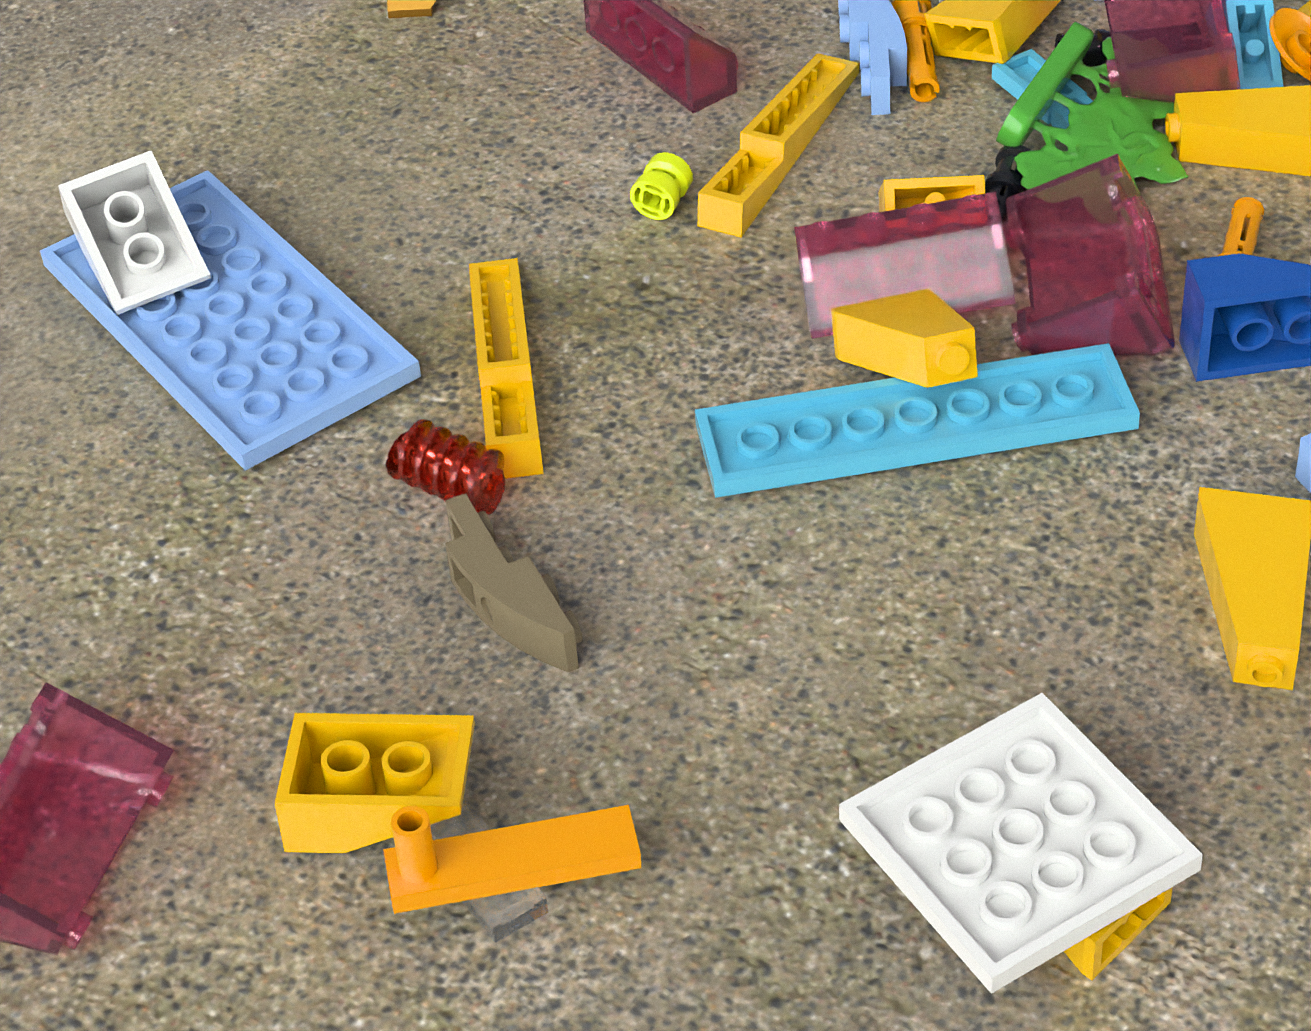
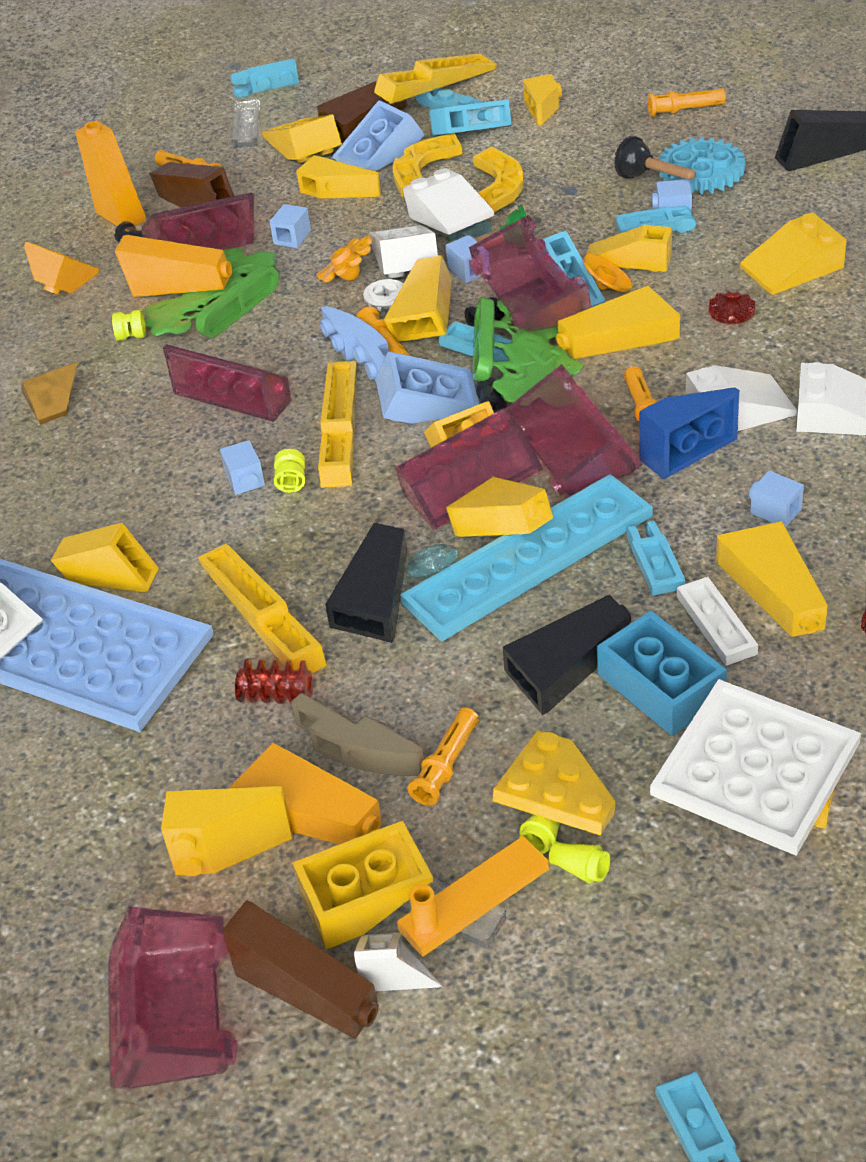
camera: 25 degrees left, 0 degrees up
none -> yellow slope [51,522,159,593]
none -> yellow slope [161,786,293,876]
none -> light blue brick [220,440,265,495]
none -> reddish brown slope [222,900,379,1039]
none -> light orange slope [229,743,382,844]
none -> black slope [325,523,407,643]
none -> white slope [354,932,443,991]
none -> light blue slope [375,351,479,424]
none -> clear light blue gear [406,544,458,578]
none -> light orange pin [407,708,479,806]
none -> yellow plate [492,730,616,836]
none -> black slope [502,594,631,715]
none -> neon yellow cone [519,814,560,854]
none -> neon yellow cone [549,841,610,884]
none -> dark azure brick [597,611,727,736]
none -> medium azure hinge [626,521,685,596]
none -> white plate [677,576,758,666]

